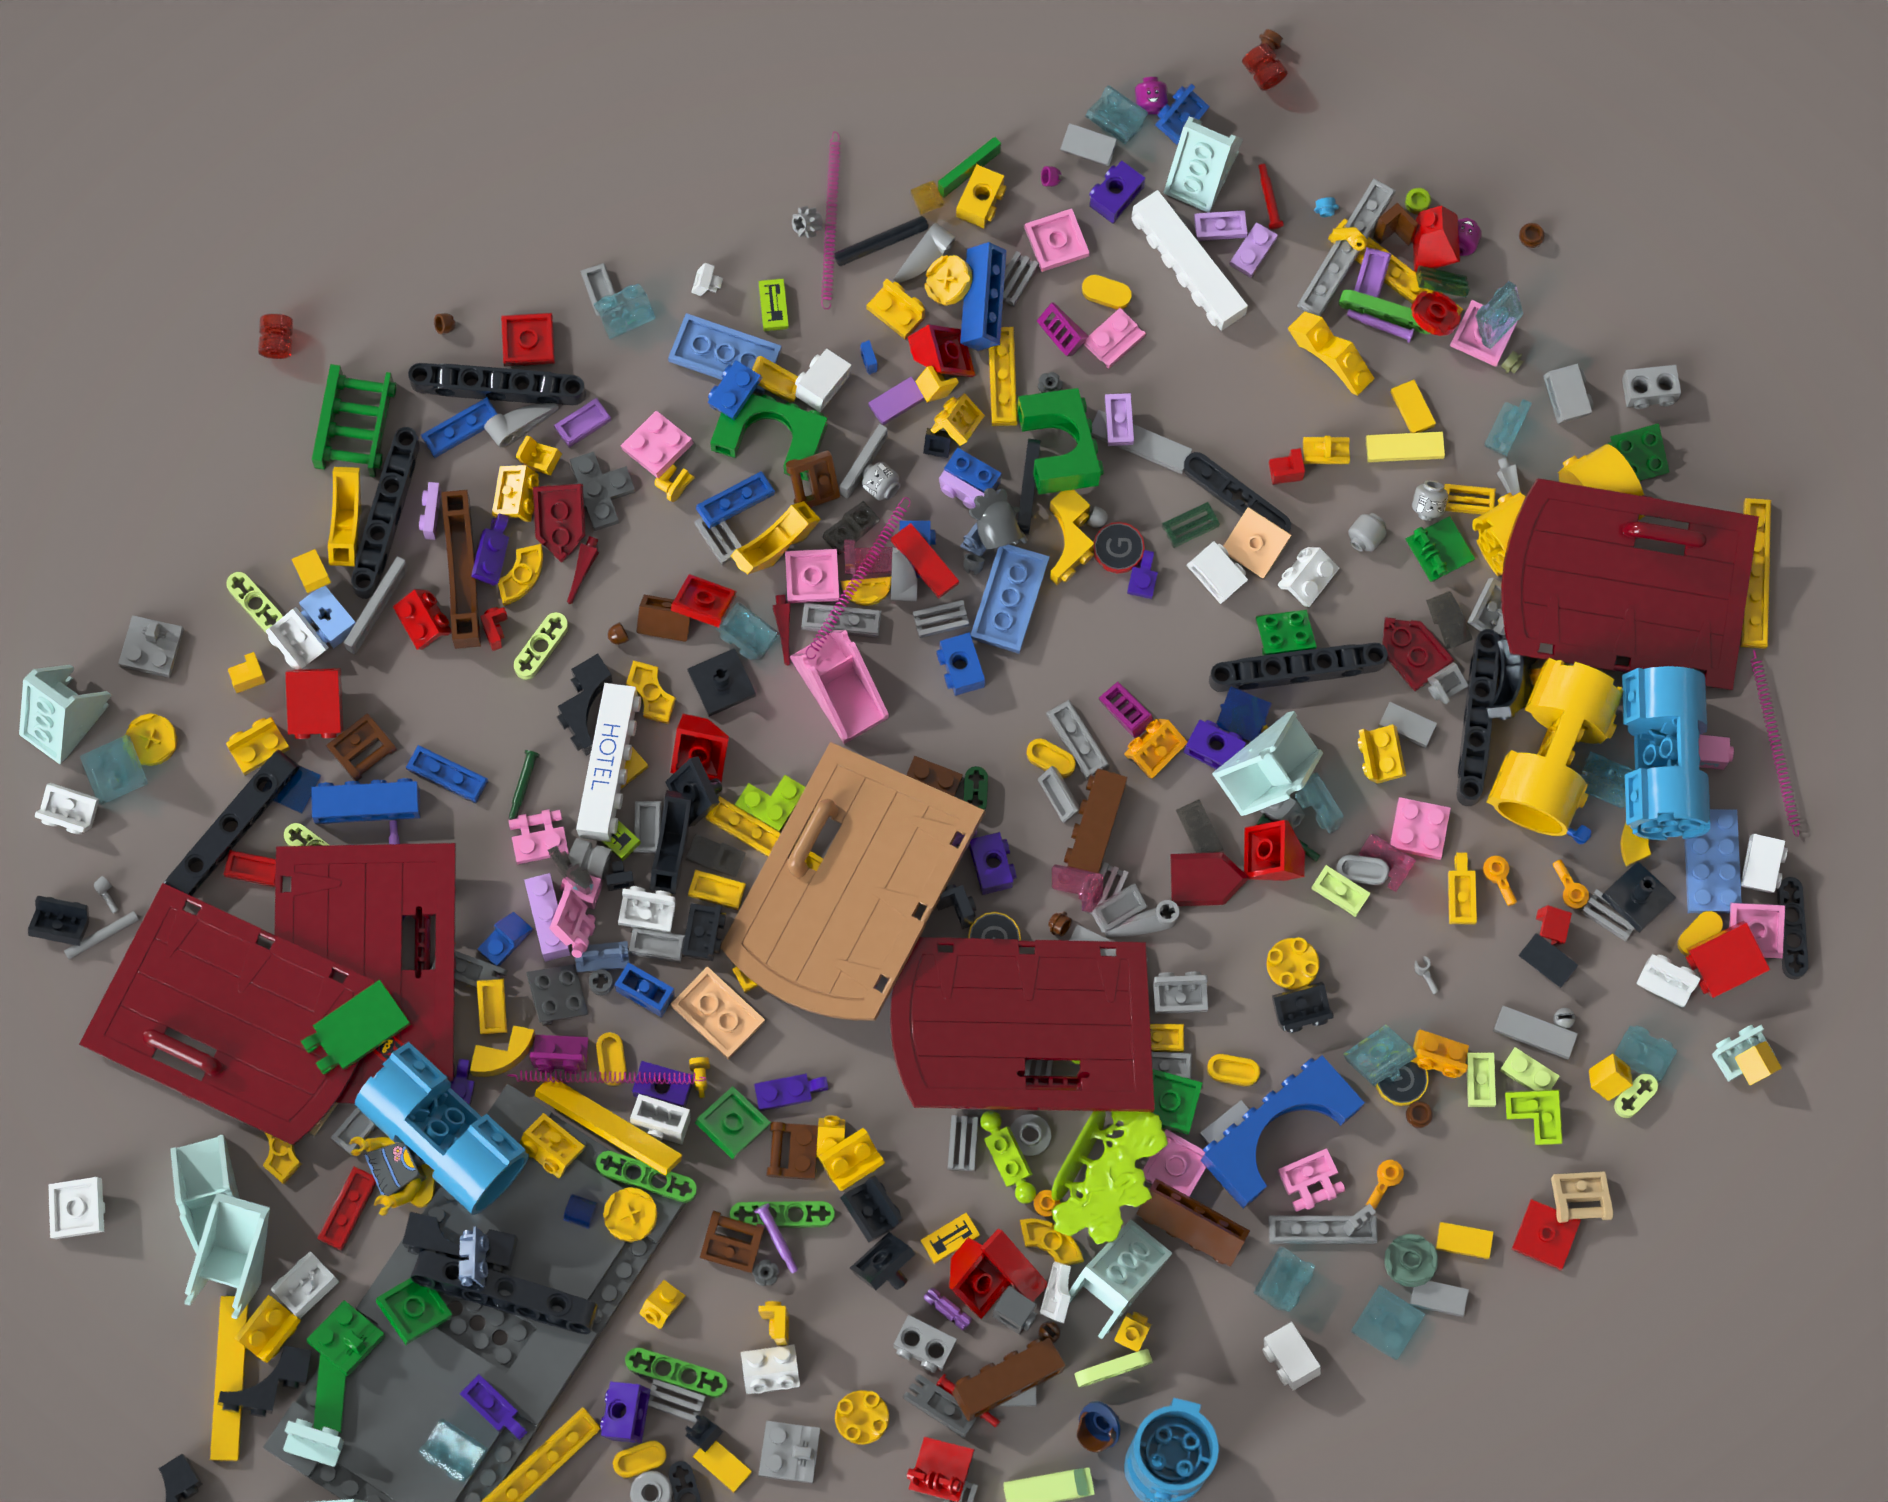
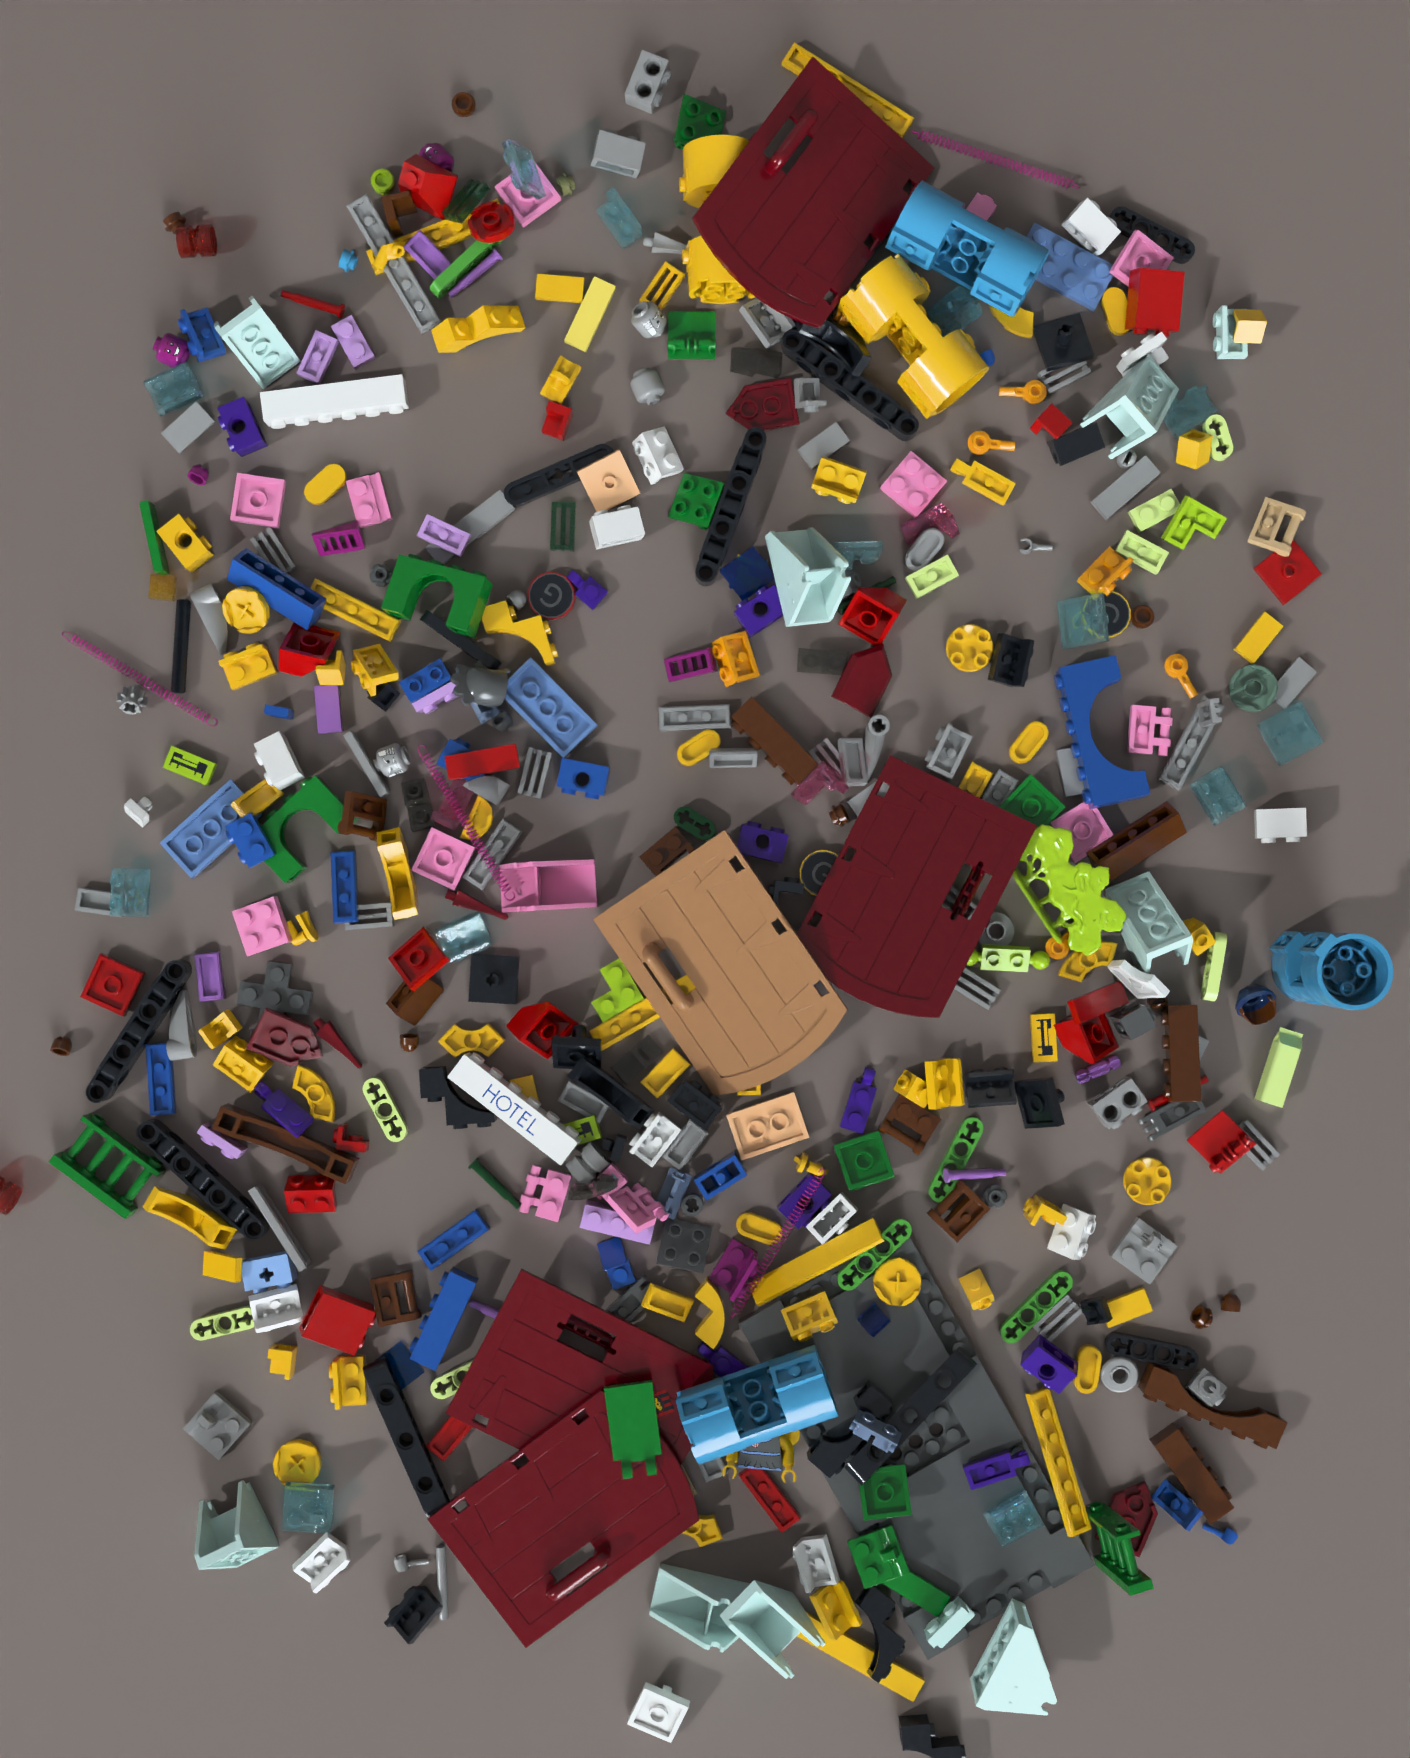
camera: 60 degrees left, 15 degrees up
none -> light aqua ladder [1080,354,1179,459]

